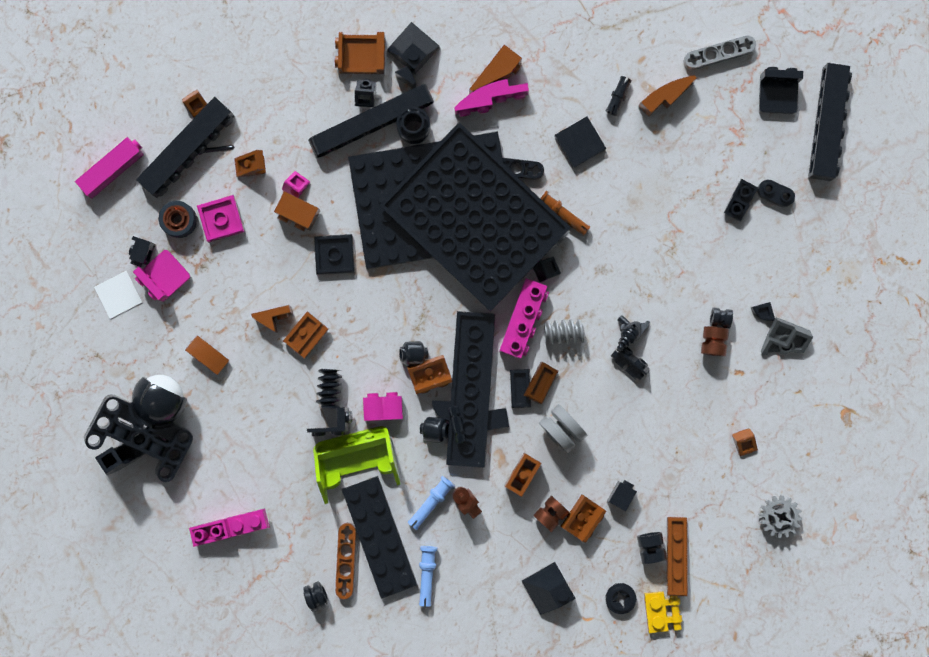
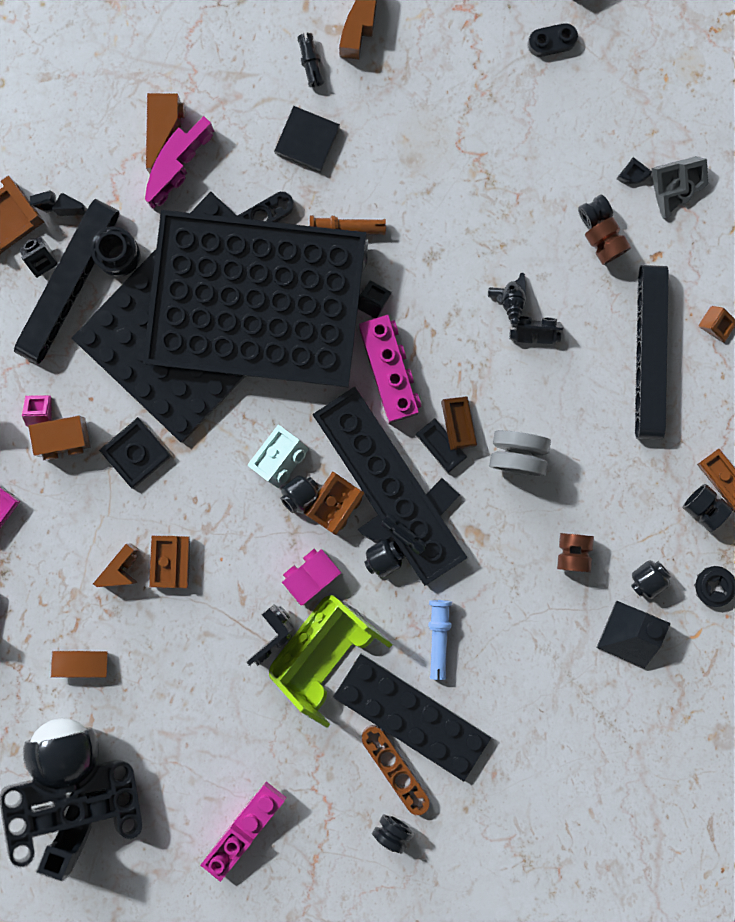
camera: 40 degrees left, 0 degrees up
black piece [316,369,342,409] -> none
black slope [387,22,440,75] -> none
light blue pin [419,546,438,607] -> none
copper hips [452,487,482,519] -> none
dark orange brick [504,453,542,497] -> none
light grey piece [544,319,584,345] -> none
dark orange bracket [561,494,606,543] -> none
black brick [607,480,637,512] -> none
black slope [724,179,759,222] -> none
none -> black tile [30,190,56,213]
none -> light aqua bracket [248,425,309,488]
none -> black head [631,560,671,599]
none -> black beam [635,265,669,440]

